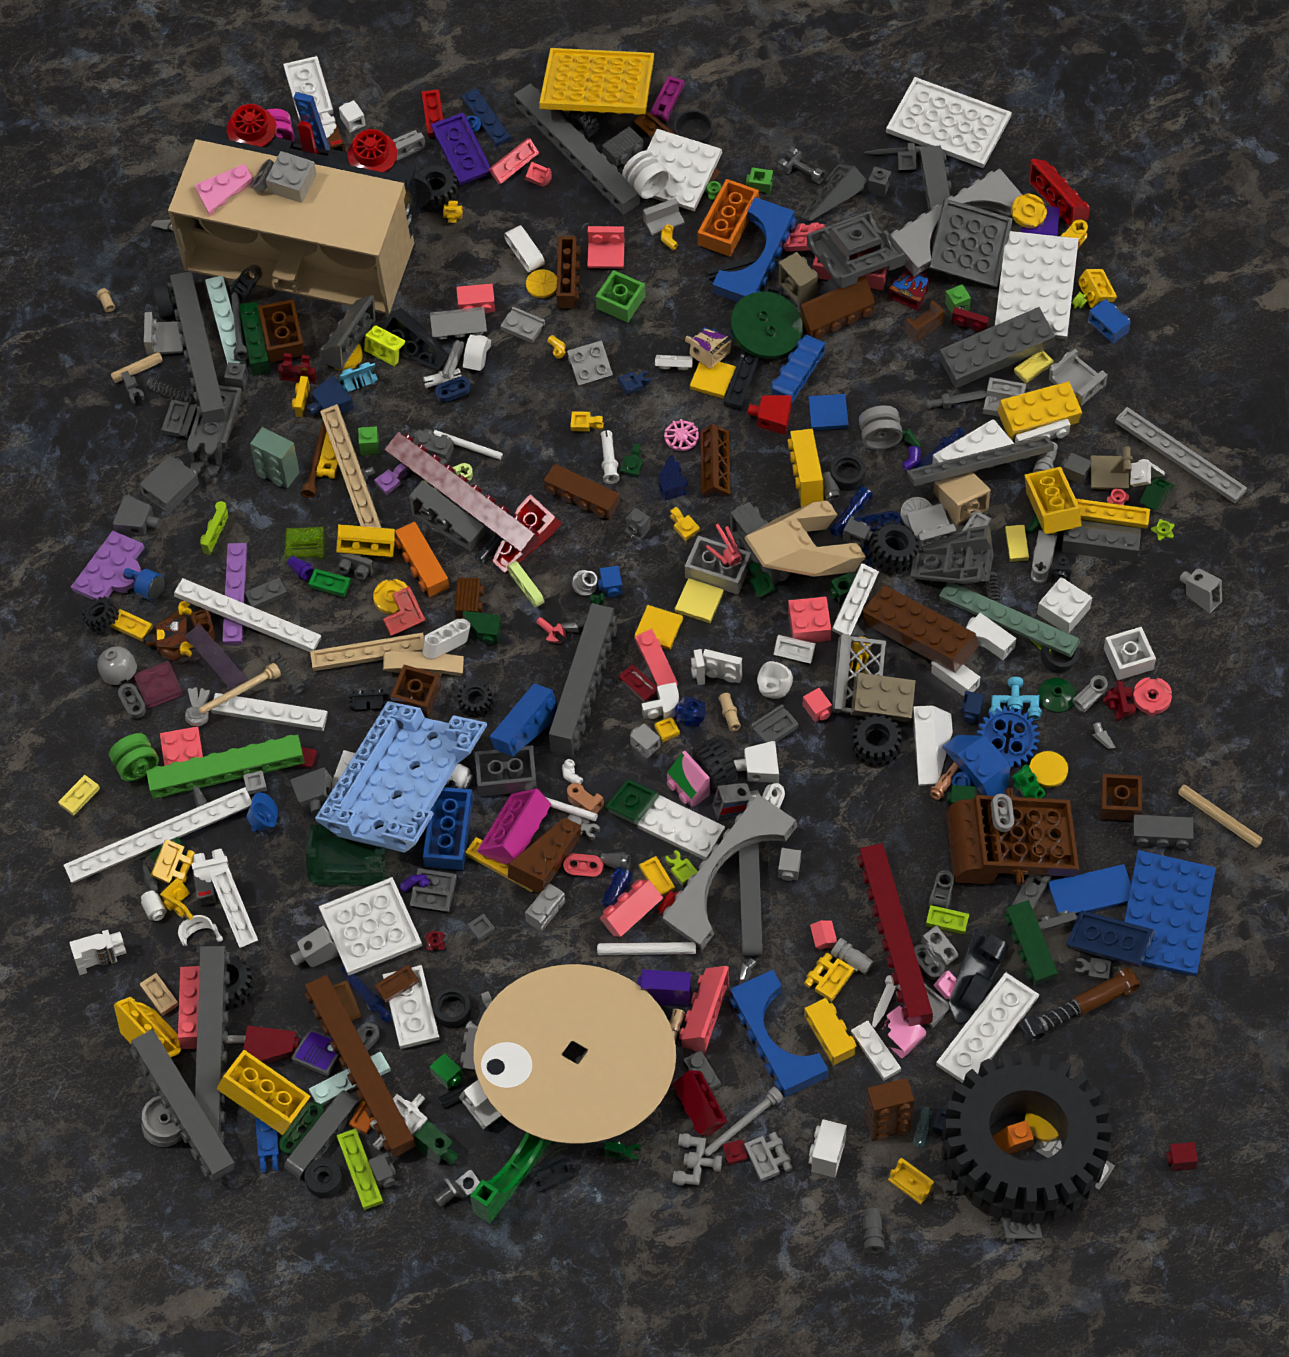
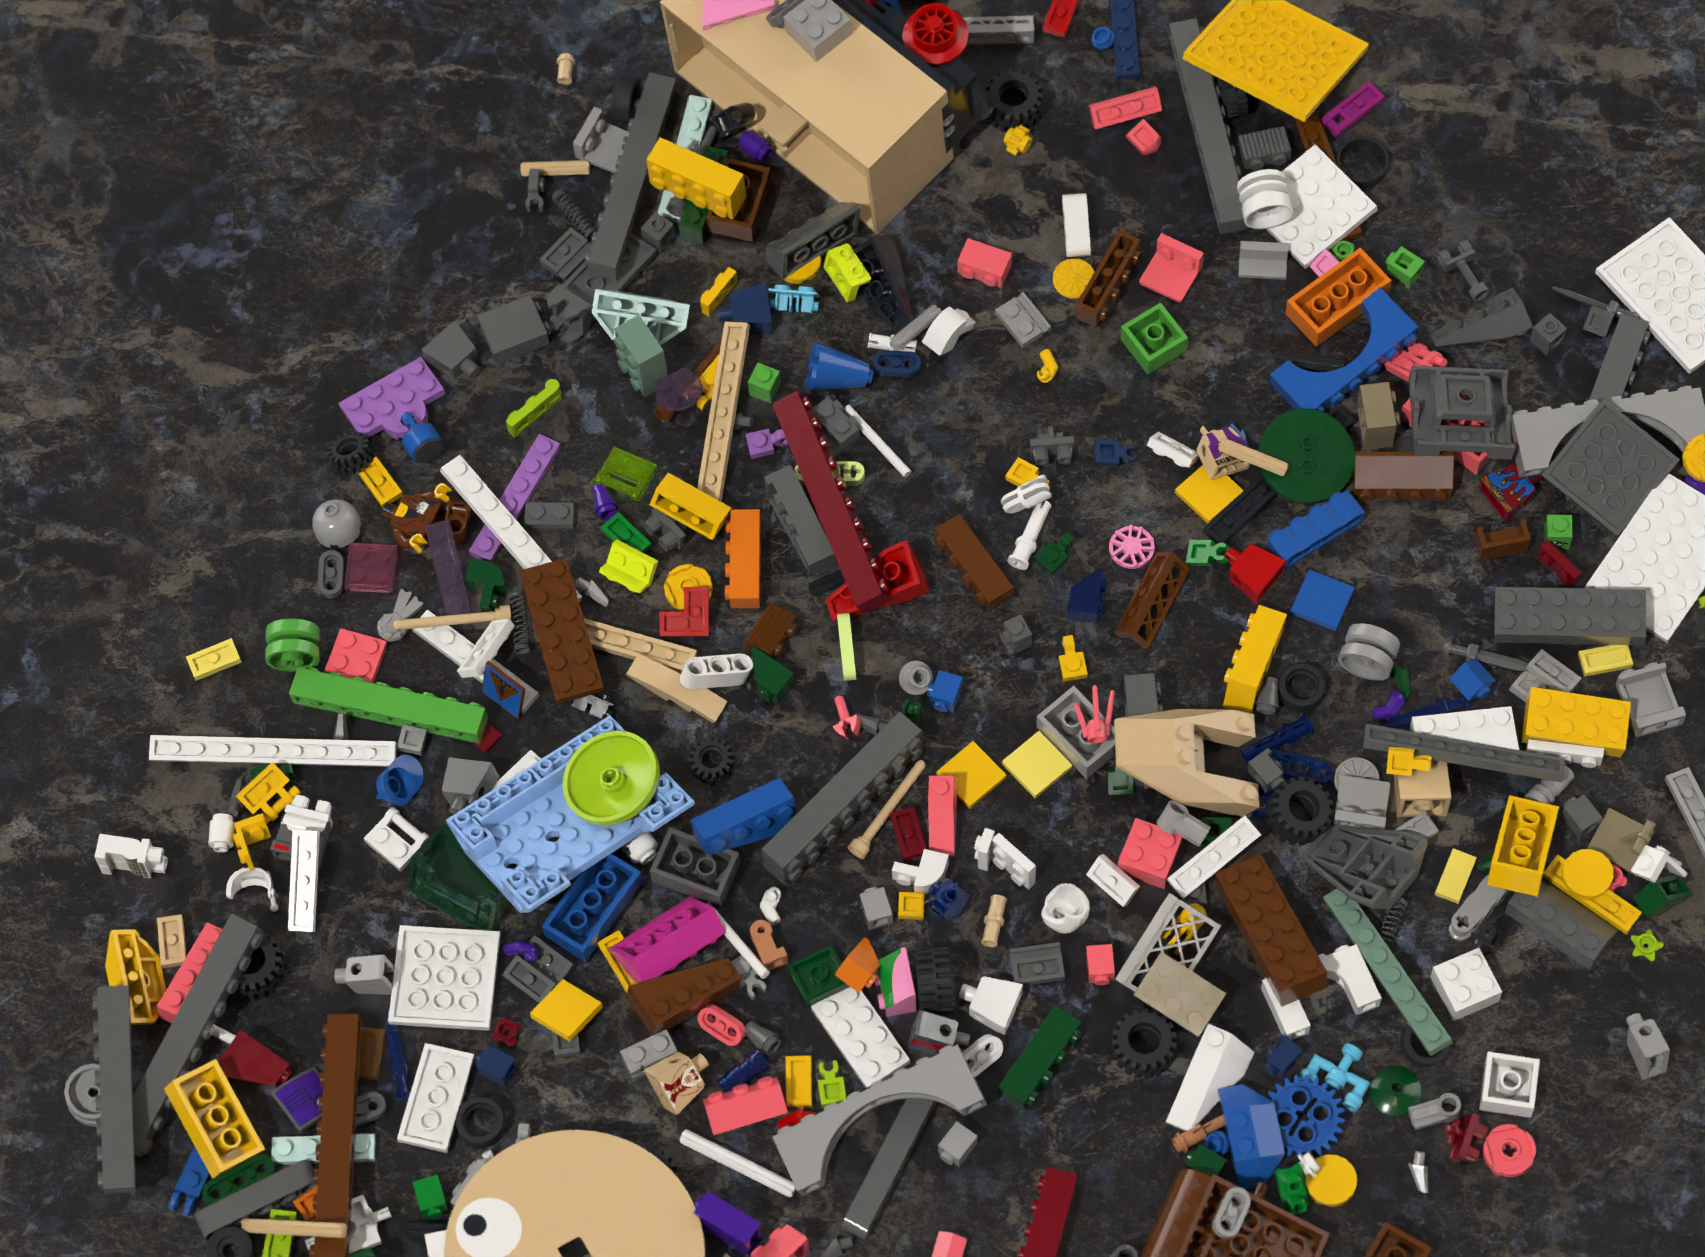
camera: 30 degrees right, 5 degrees up
dark red plate [278,353,317,384] -> none
reddish brown tile [374,965,419,1003] -> none
reddish brown brick [390,664,441,718] -> none
light grey brick [430,307,487,339] -> none
dark purple plate [431,113,491,186] -> none
light grey hinge [567,340,613,386] -> none
yellow arm [661,224,678,250] -> none
none -> tan axle [241,1218,347,1238]
none -> white plate [364,807,431,872]
none -> white plate [457,619,515,678]
none -> dark green brick [465,559,506,612]
none -> dark blue brick [475,1045,517,1087]
none -> piece [481,660,525,720]
none -> reddish brown plate [519,558,604,704]
none -> yellow tile [530,979,602,1042]
none -> lime dish [563,731,660,826]
none -> light grey bar [575,577,609,607]
none -> light aqua wedge [592,289,690,346]
none -> neon yellow bracket [599,540,658,593]
none -> tan torso [644,1052,709,1115]
none -> yellow brick [646,137,746,220]
none -> clear purple dish [656,368,703,411]
none -> dark purple brick [739,129,774,163]
none -> blue cone [806,342,873,390]
none -> orange slope [835,937,880,993]
none -> tan piece [848,760,926,859]
none -> dark green brick [998,1005,1082,1111]
none -> white arm [1001,475,1052,513]
none -> dark grey hips [1030,426,1074,466]
none -> light grey piece [1157,800,1211,847]
none -> plate [1186,540,1230,566]
none -> tan axle [1218,438,1288,476]
none -> white plate [1297,1152,1321,1177]
none -> bright pink plate [1310,249,1340,277]
none -> yellow plate [1386,747,1432,776]
none -> blue brick [1450,659,1495,701]
none -> yellow tile [1562,849,1614,899]

